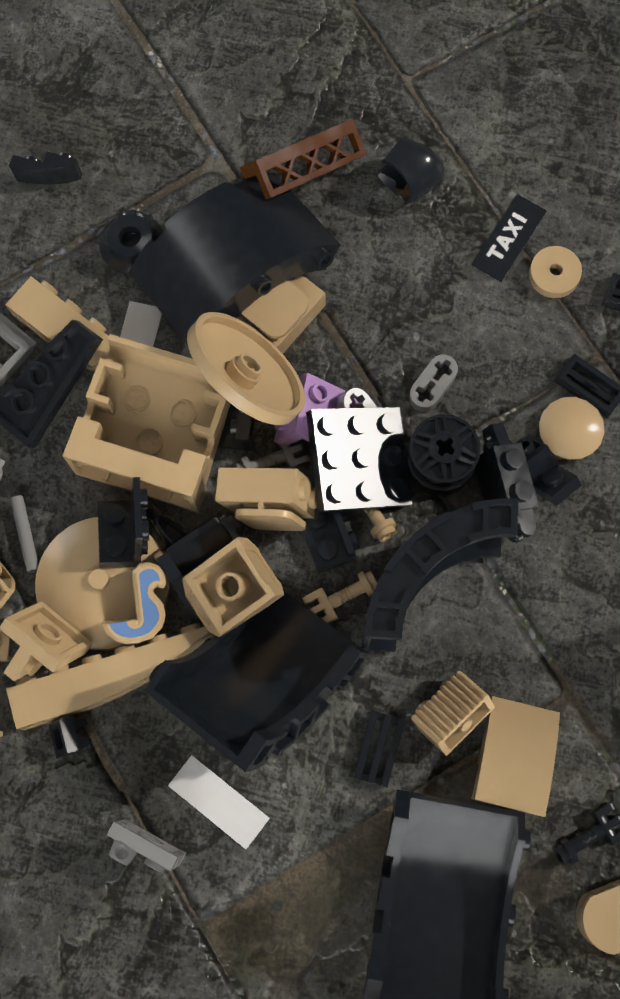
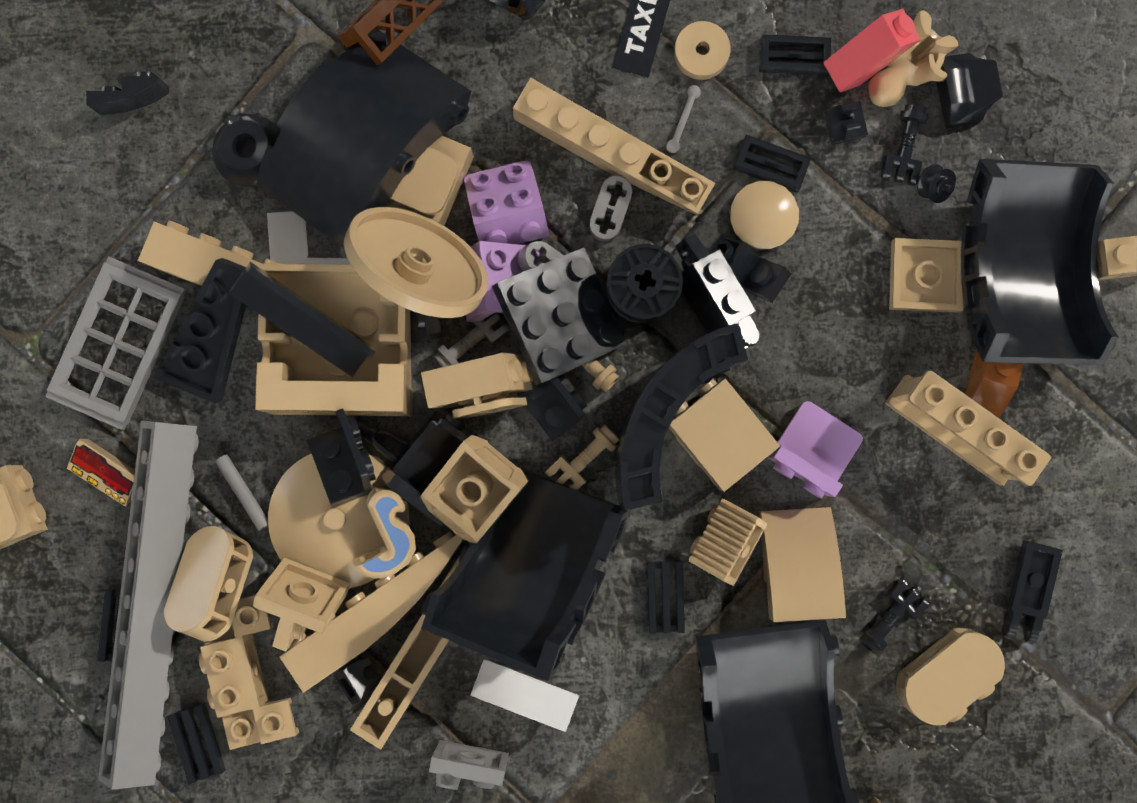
camera: 20 degrees left, 10 degrees up
none -> black panel [228,262,376,377]
none -> tan slope [350,542,472,750]
none -> lavender bracket [464,161,549,244]
none -> tan slope [513,77,715,215]
none -> light grey hinge [666,85,701,154]
none -> tan brick [669,379,780,492]
none -> lavender bracket [767,401,863,499]

